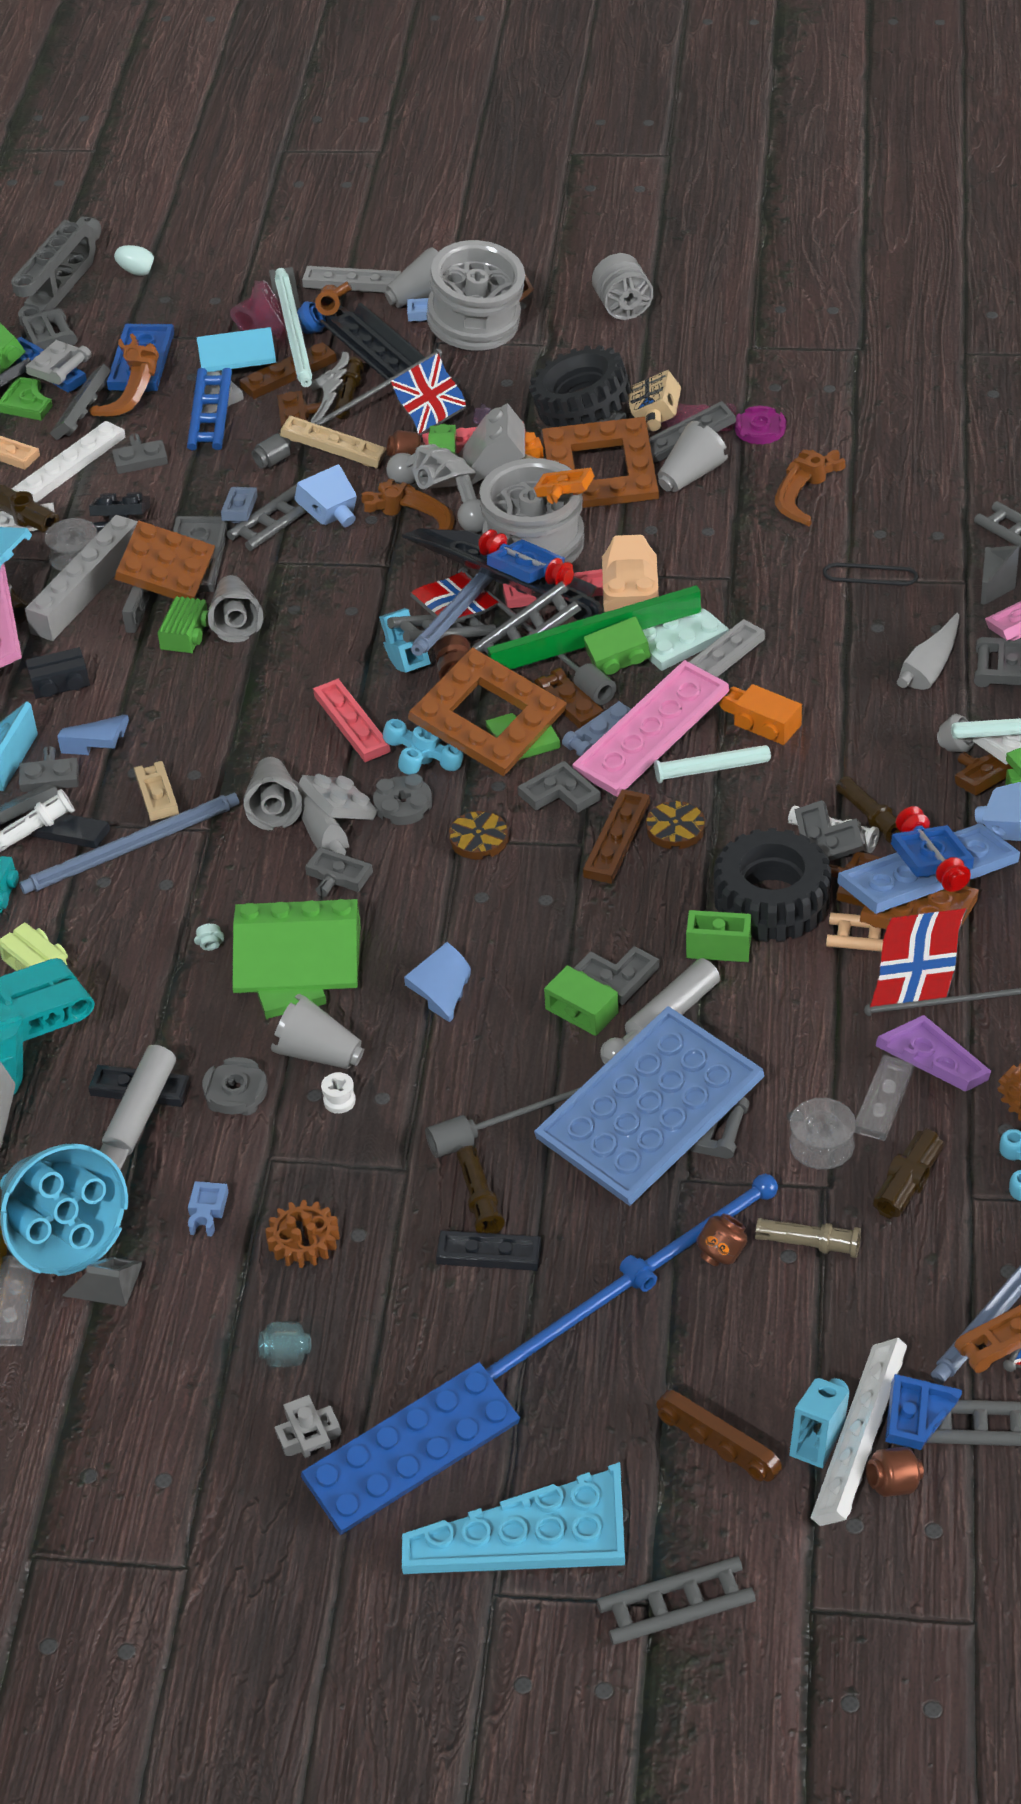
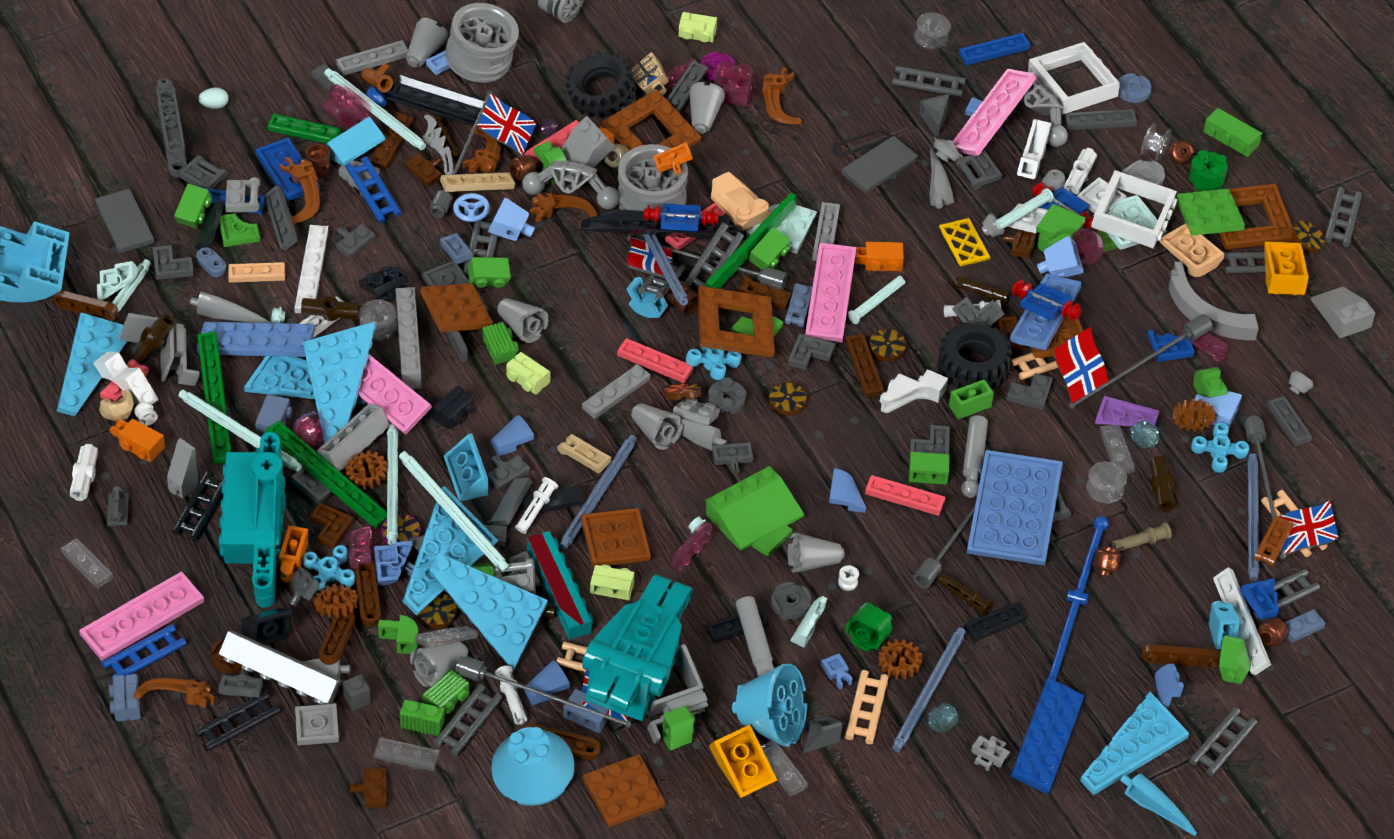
camera: 40 degrees left, 5 degrees up
none -> green tile [267,114,342,143]
none -> copper wheel [306,144,331,178]
none -> light blue piece [453,193,490,222]
none -> dark orange piece [463,126,501,174]
none -> bright green brick [468,257,511,288]
none -> yellowish green brick [506,352,550,395]
none -> dark orange plate [581,508,651,567]
none -> light grey plate [582,364,651,419]
none -> tile [663,384,701,400]
none -> clear pink plate [672,522,712,571]
none -> yellowish green brick [678,12,717,43]
none -> clear pink piece [715,62,754,108]
none -> light aqua slope [790,596,827,648]
none -> dark grey tile [841,136,918,194]
none -> green brick [845,603,892,651]
none -> light nougat bar [845,670,889,744]
none -> coral plate [865,475,945,516]
none -> white arch [880,369,948,413]
none -> sand blue piece [892,627,966,752]
none -> light grey piece [933,137,963,162]
none -> yellow window [939,218,990,267]
none -> dark grey plate [1006,373,1053,410]
none -> medium azure piece [1120,773,1197,836]
none -> clear light blue head [1131,420,1159,449]
none -> medium blue slope [1155,664,1184,709]
none -> bright green slope [1219,636,1251,684]
none -> sand blue plate [1285,609,1326,643]

